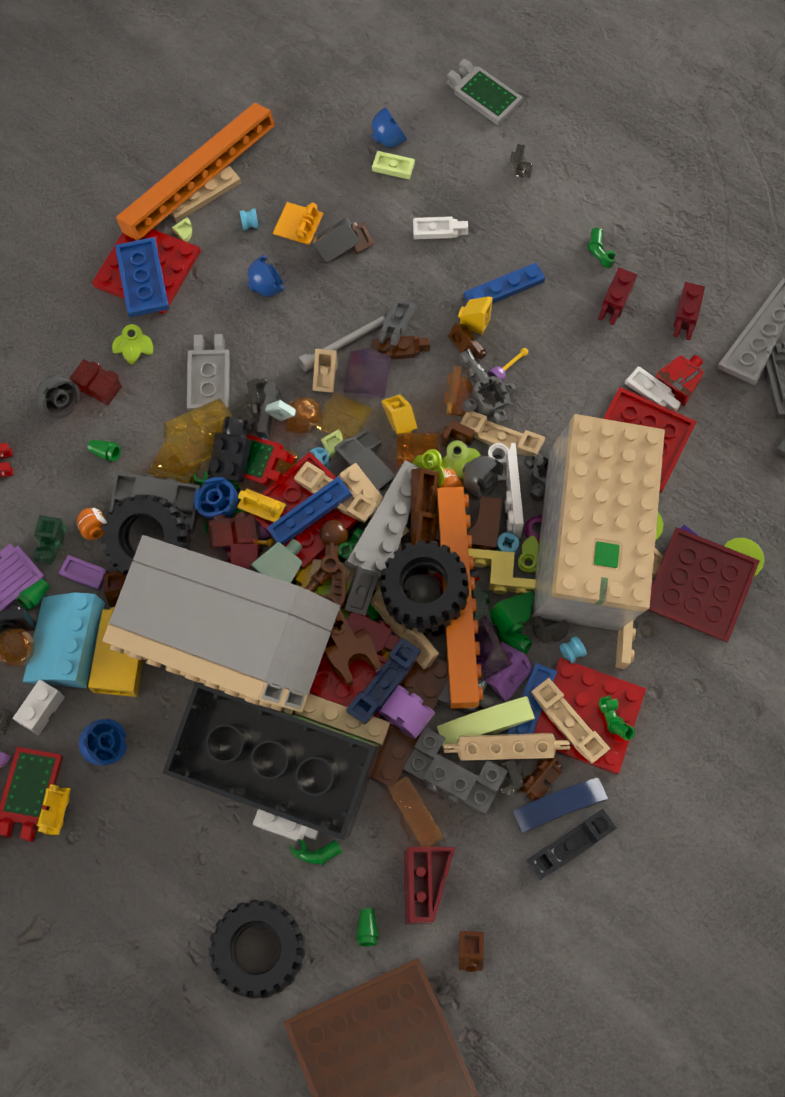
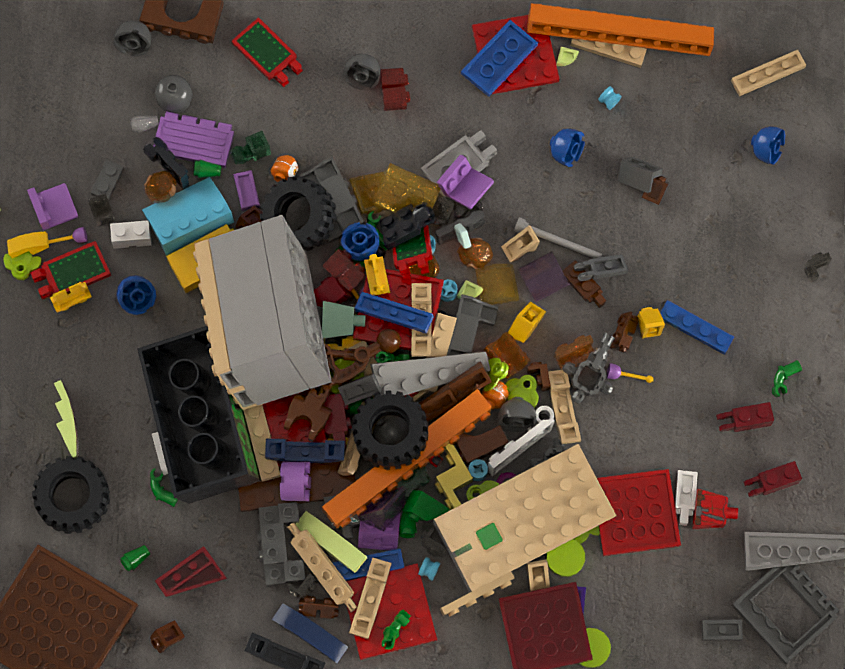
camera: 50 degrees right, 5 degrees up
green cone [87,439,121,462] -> none
lime plate [112,324,154,365] -> none
light orange hinge [273,202,324,245] -> none
yellowish green plate [372,151,415,180] -> none
clear orange plate [387,776,444,847] -> none
white hinge [413,217,468,239] -> none
none -> yellowish green slope [54,380,79,458]
none -> medium lavender bracket [437,154,494,209]
none -> tan plate [731,50,806,96]

